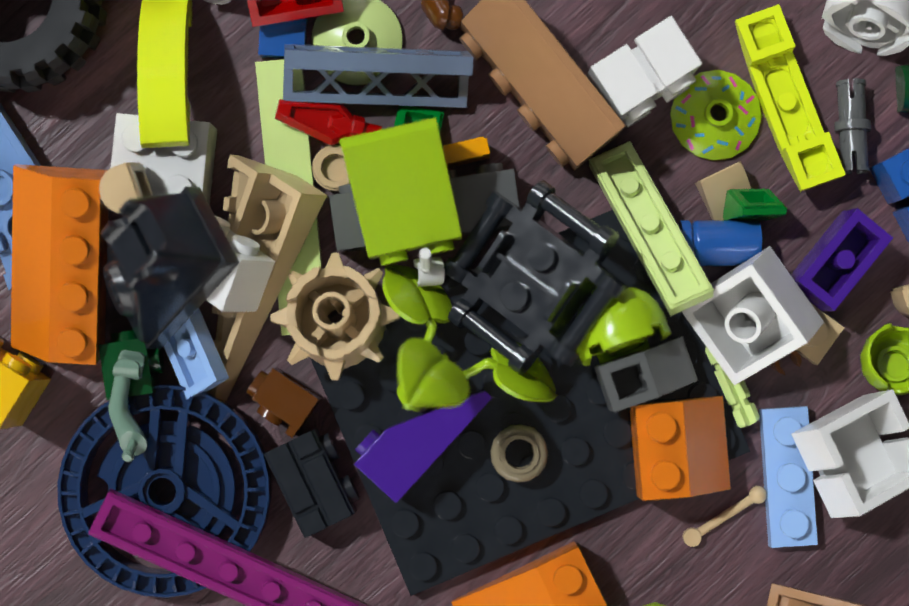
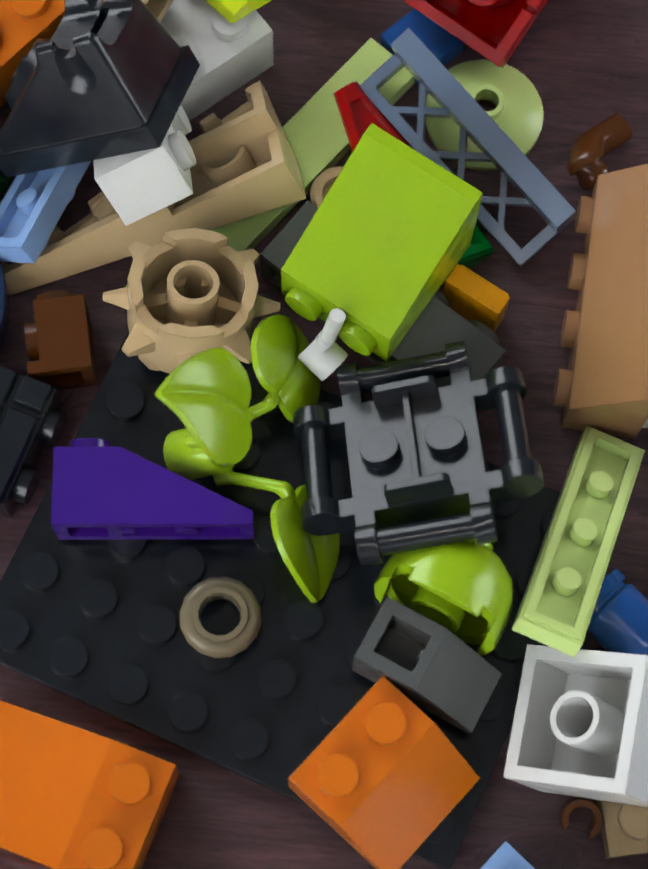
camera: 45 degrees right, 15 degrees down
yellowish green axle [705,347,760,428] -> none

